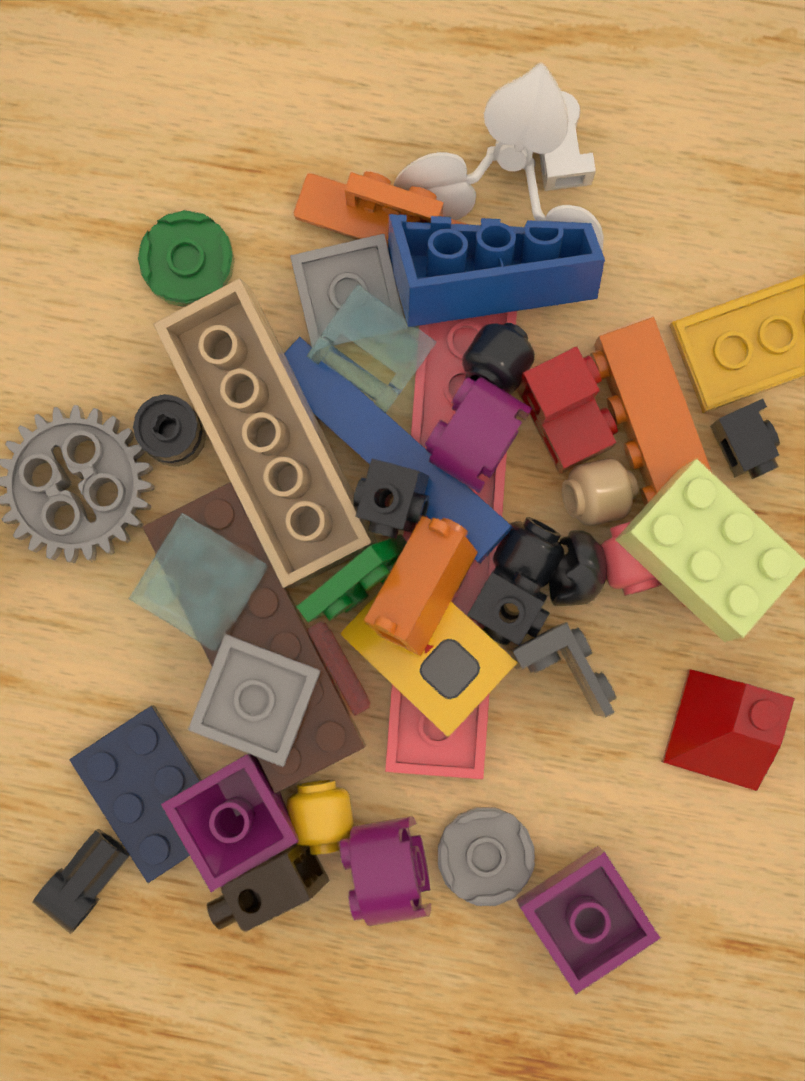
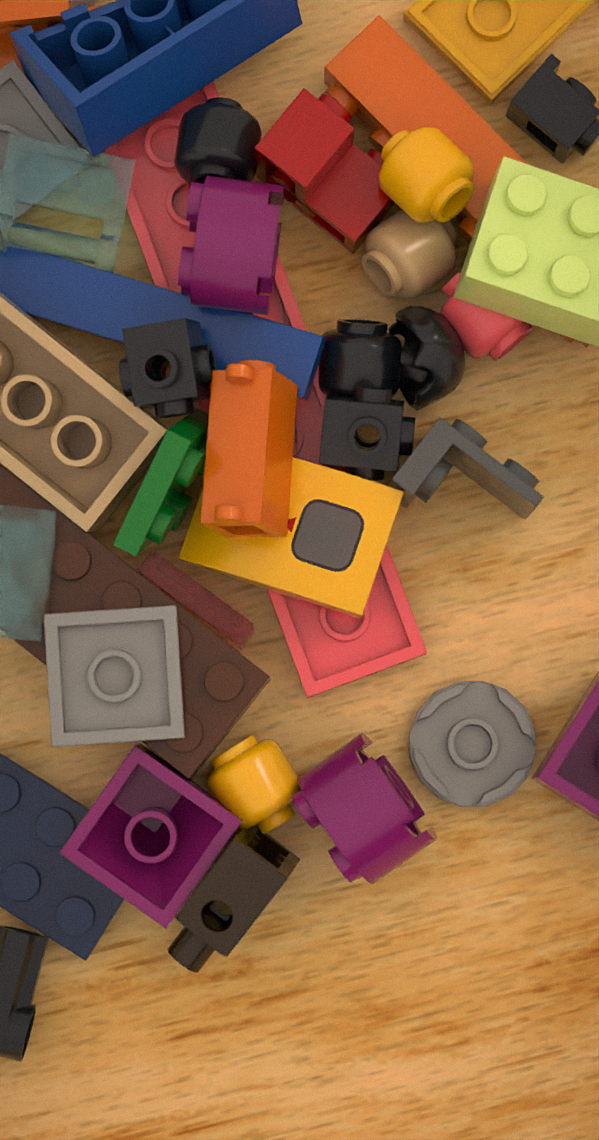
camera: 30 degrees left, 0 degrees up
none -> yellow head [379,127,475,223]

